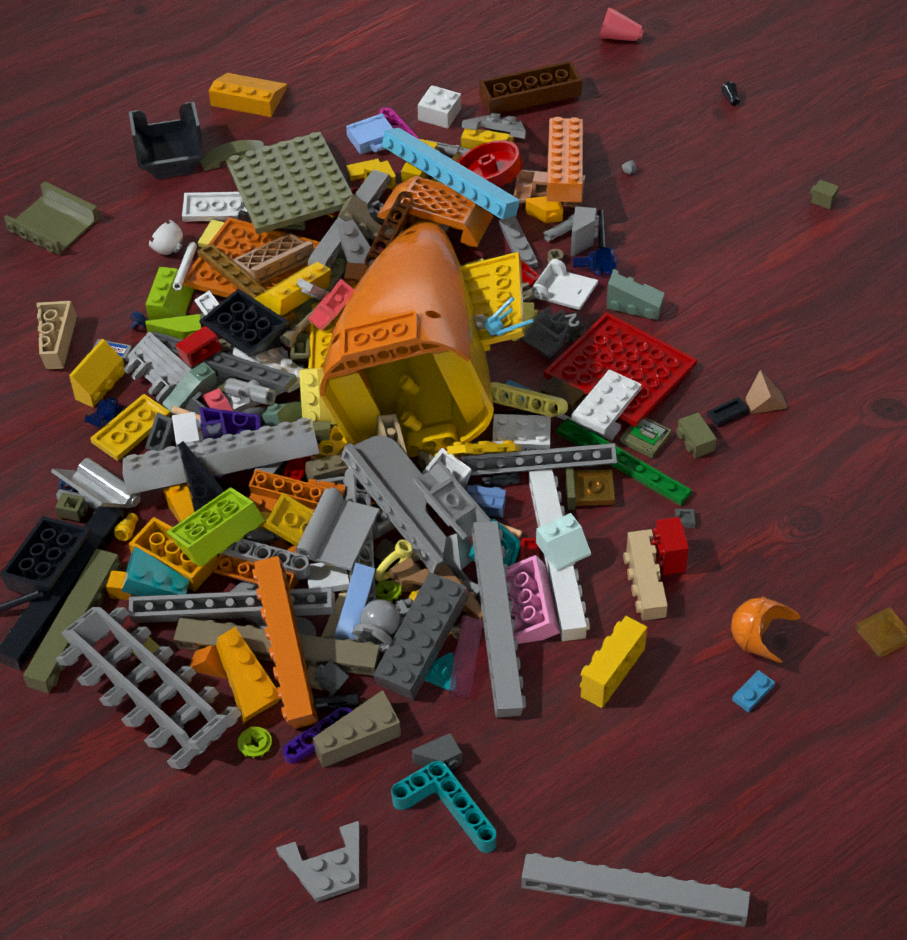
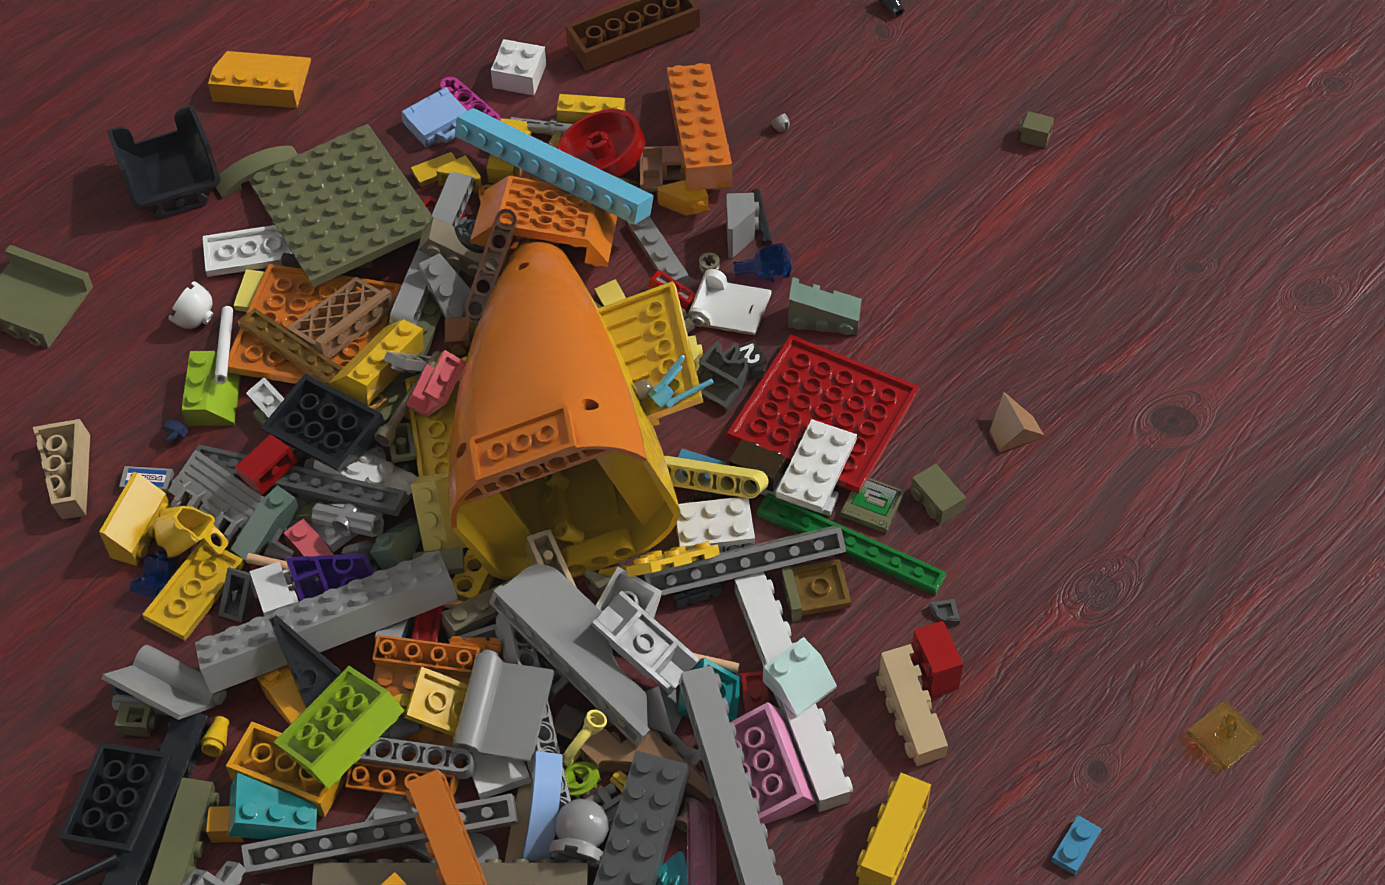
camera: 10 degrees left, 5 degrees up
lime slope [145,314,202,340] -> none
light grey wing [462,113,526,139] -> none
medium blue brick [466,485,506,518] -> none
light grey pin [543,214,574,242] -> none
black tile [707,397,749,427] -> none
orange piece [731,596,801,663] -> none
none -> yellow piece [153,506,228,558]

